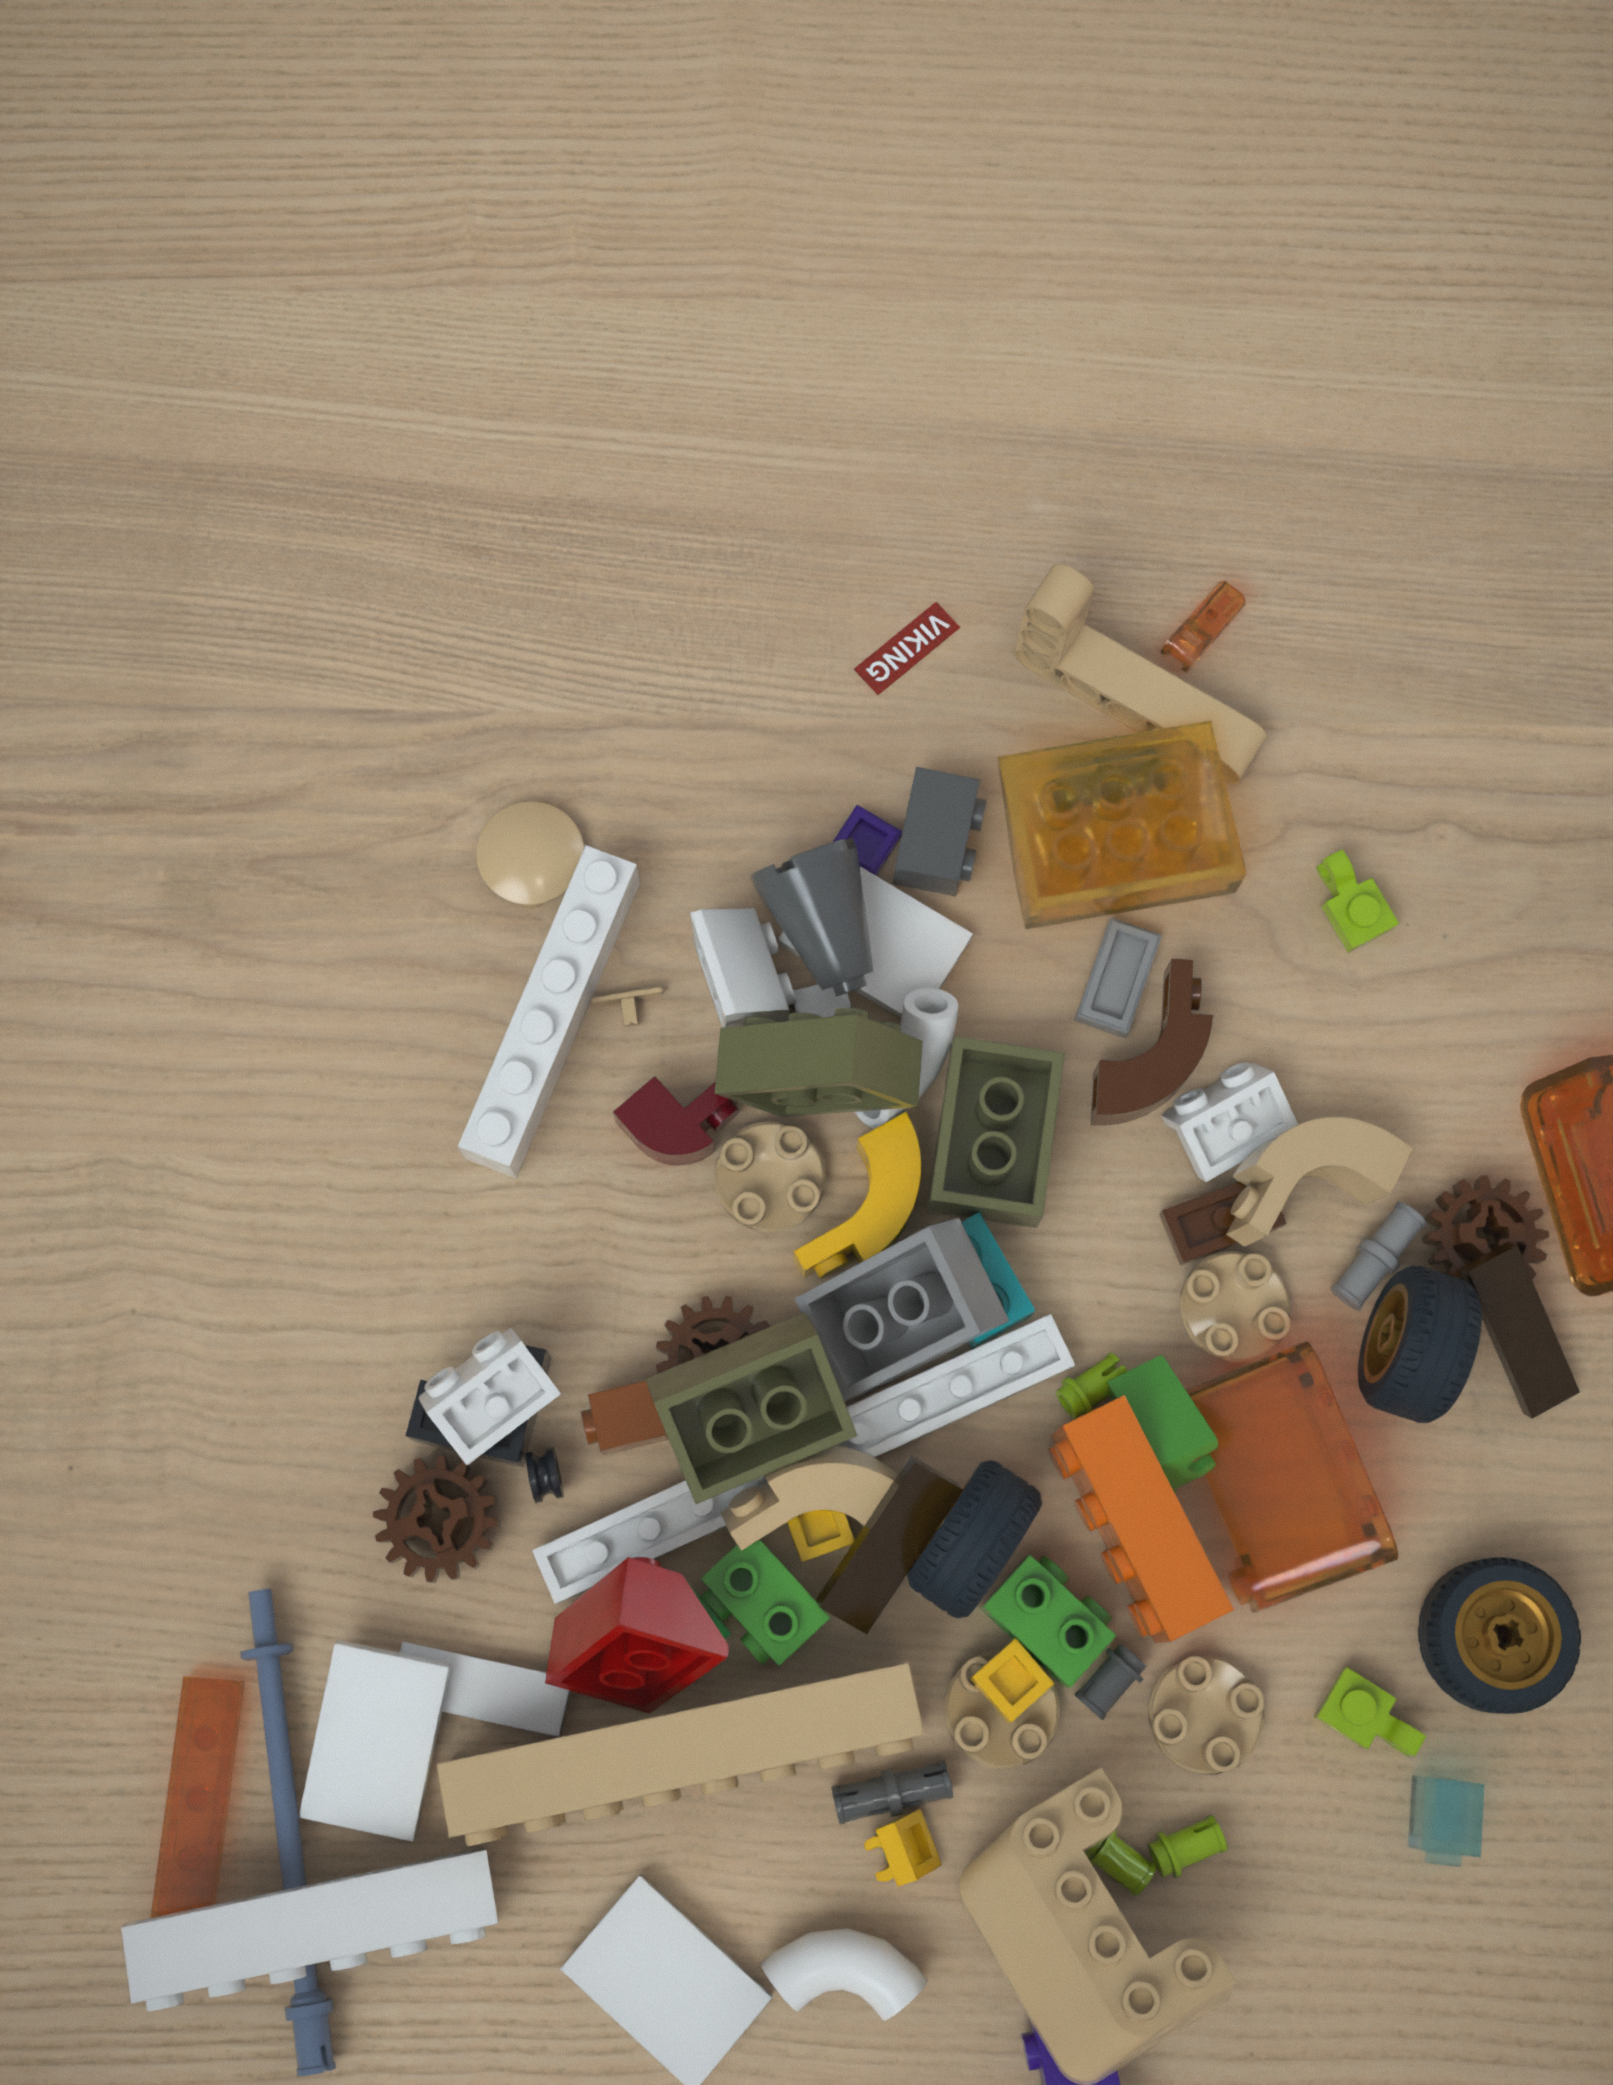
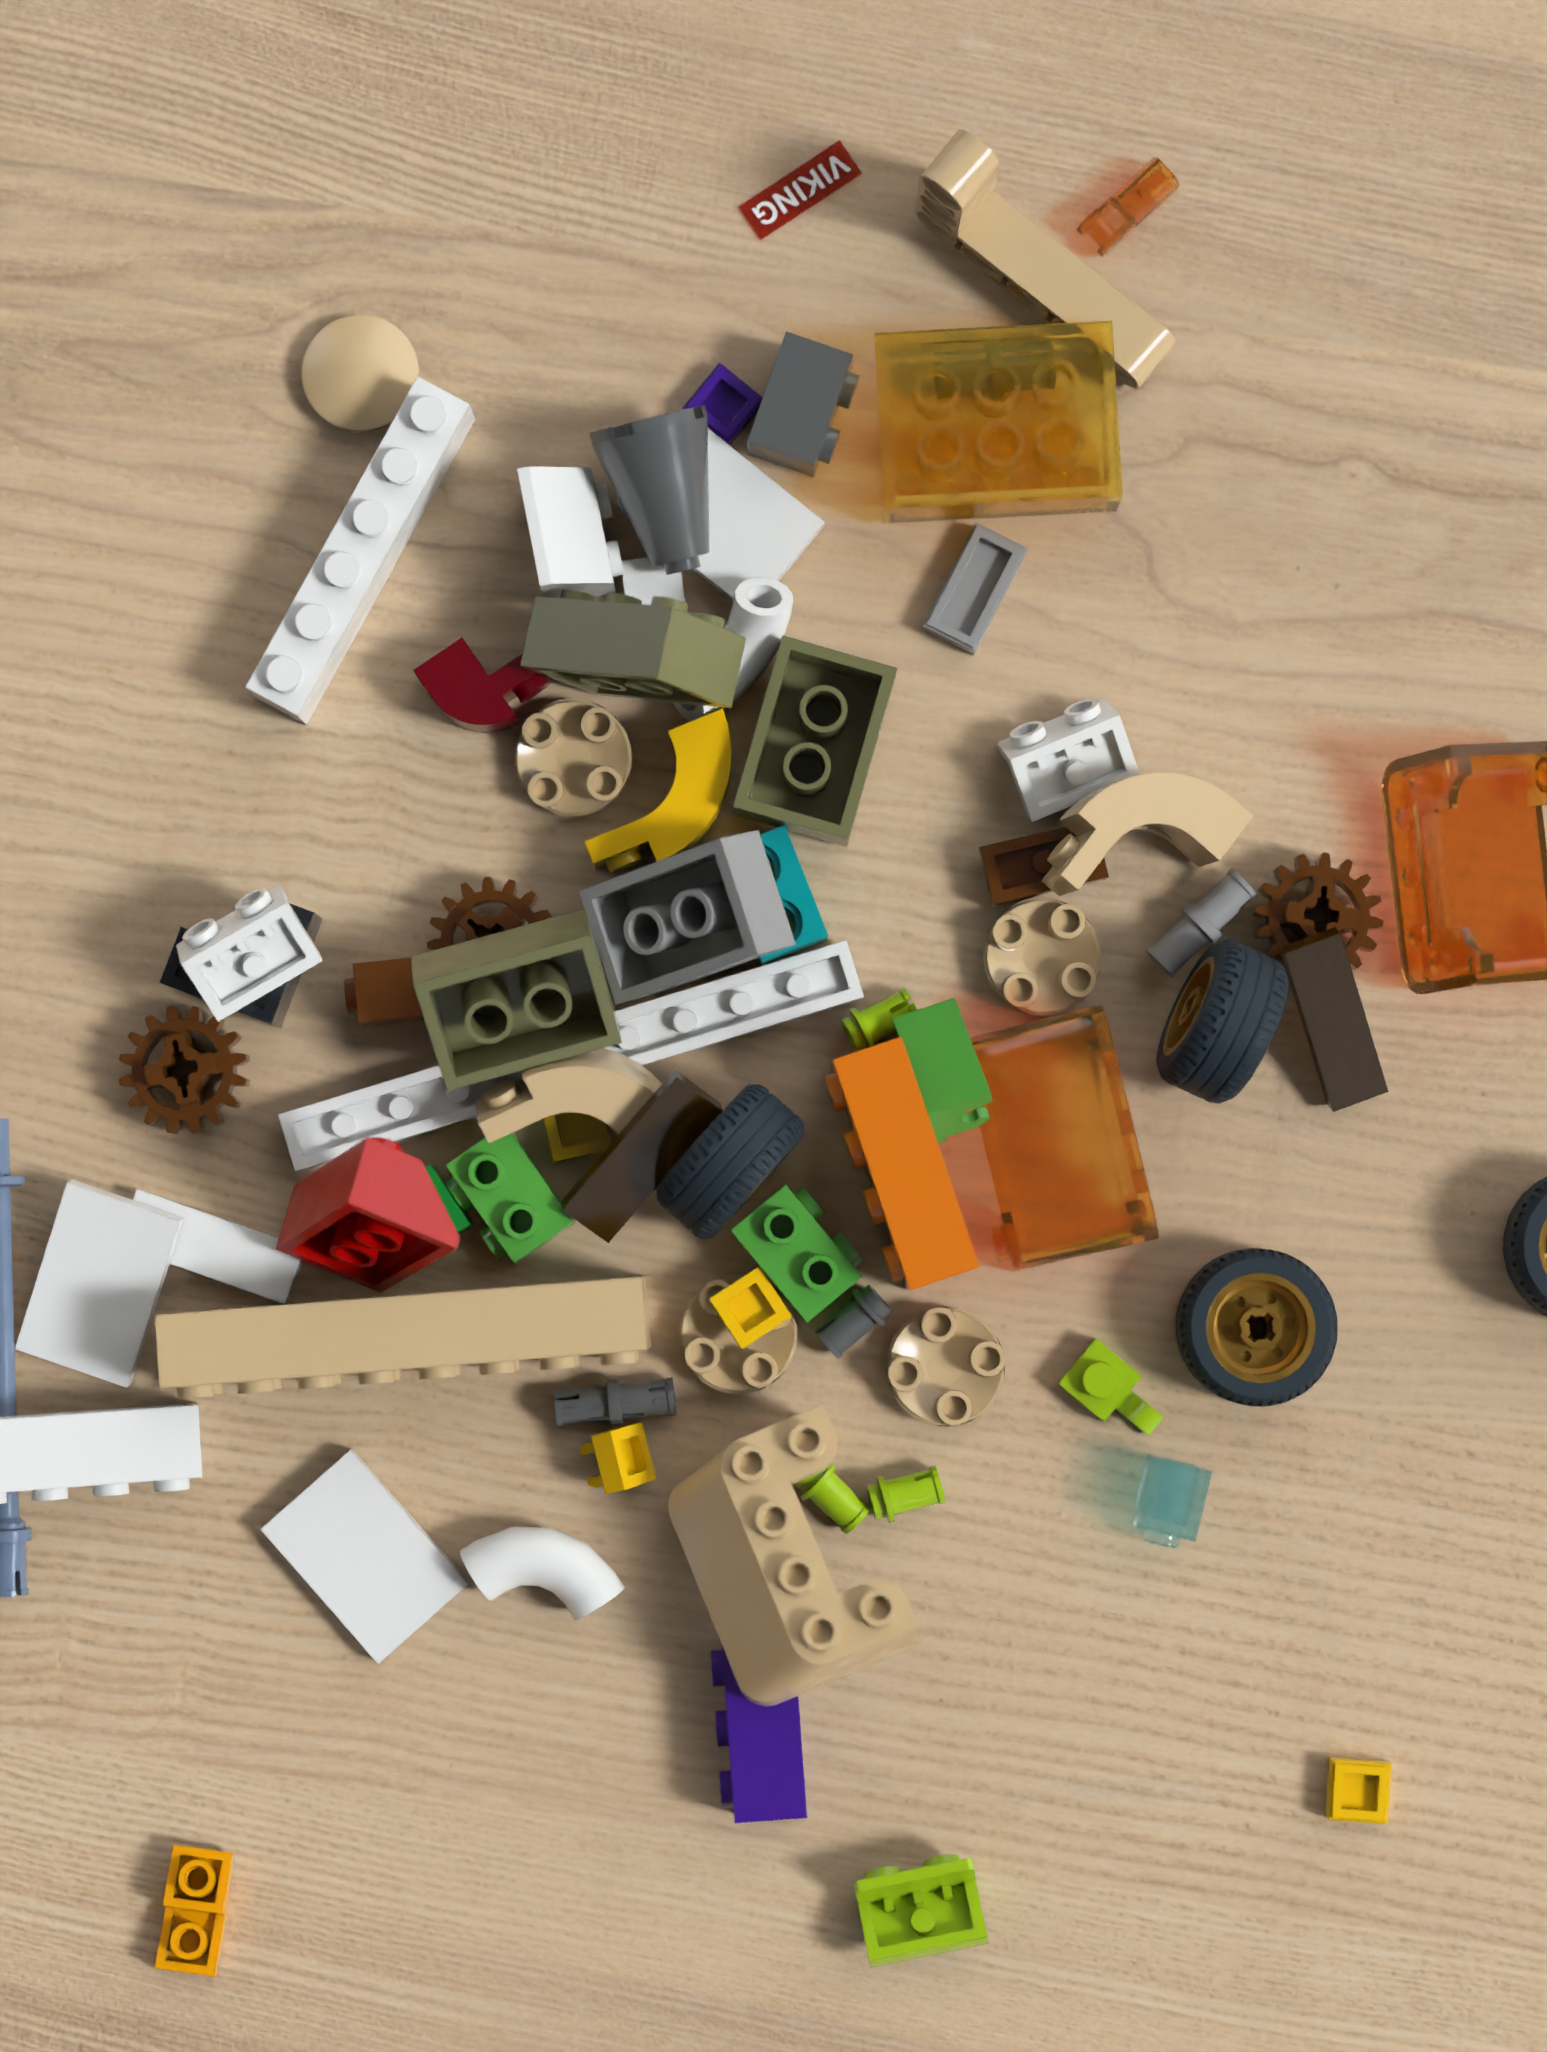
camera: 10 degrees right, 10 degrees up
black bush [525,1447,564,1503] -> none
tan piece [591,987,663,1027] -> none
reddish brown arch [1090,958,1213,1126] -> none
lime plate [1316,849,1399,953] -> none

